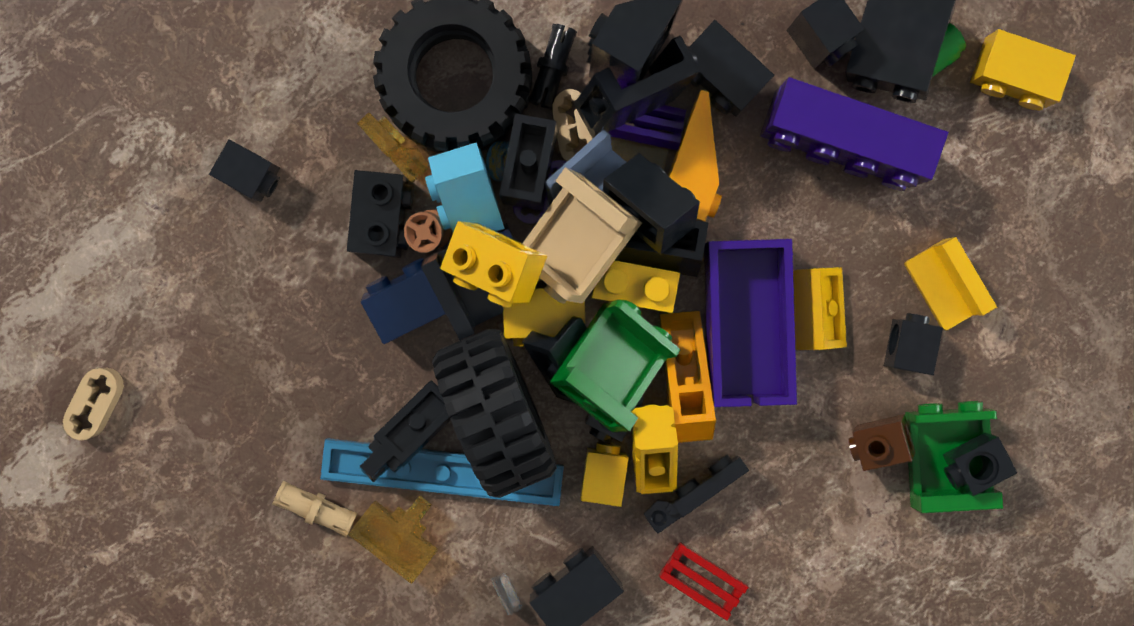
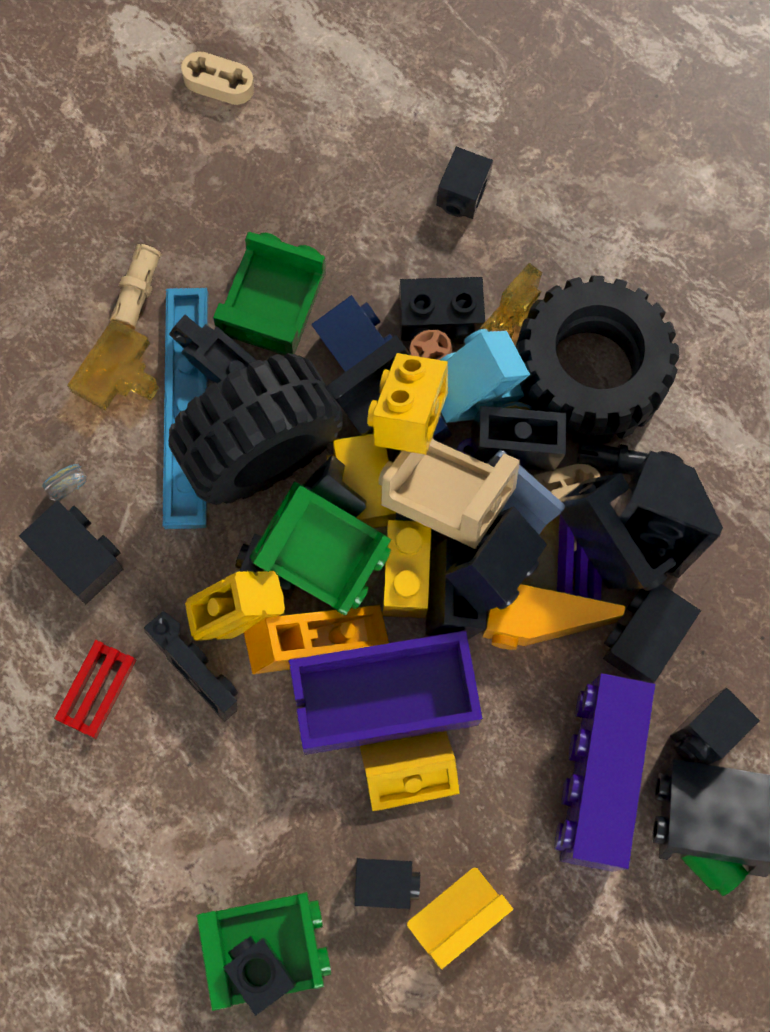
camera: 75 degrees right, 15 degrees down
yellow brick [580,443,629,507] -> none
reddish brown brick [849,414,916,471] -> none
yellow brick [970,29,1076,111] -> none
none -> green panel [213,232,326,356]

